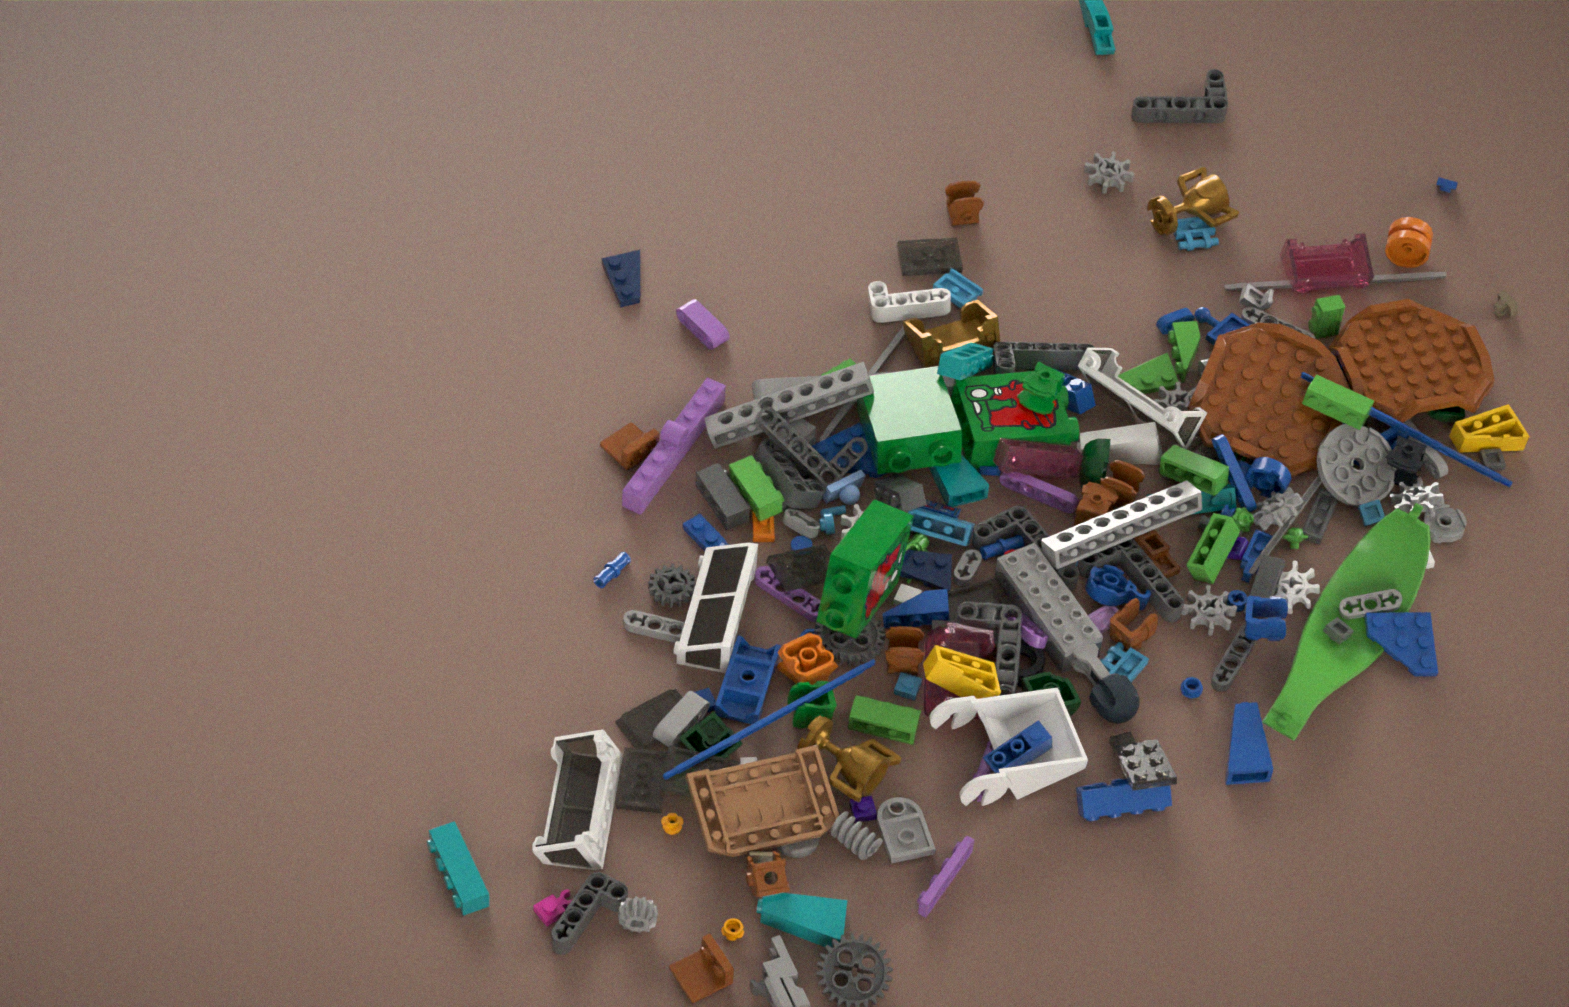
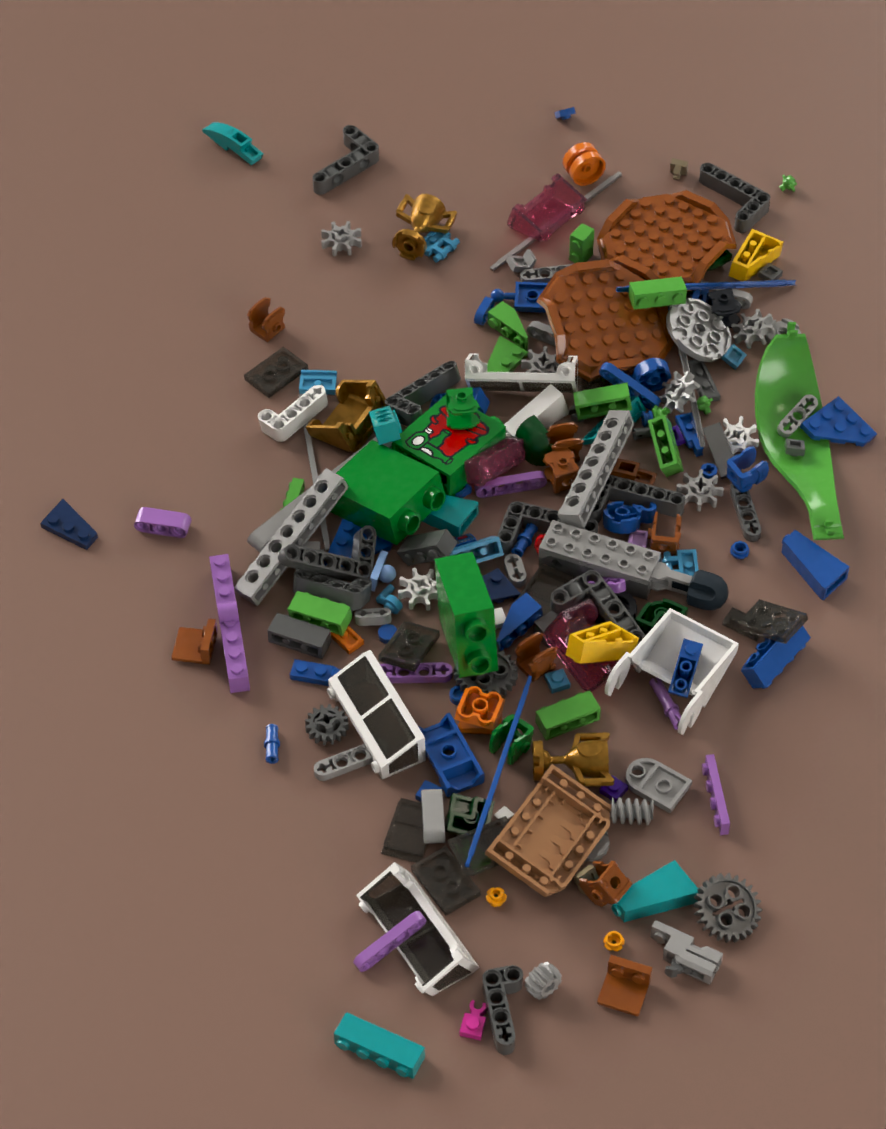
camera: 35 degrees left, 0 degrees up
none -> medium lavender beam [353,911,427,972]
none -> dark grey beam [699,163,770,233]

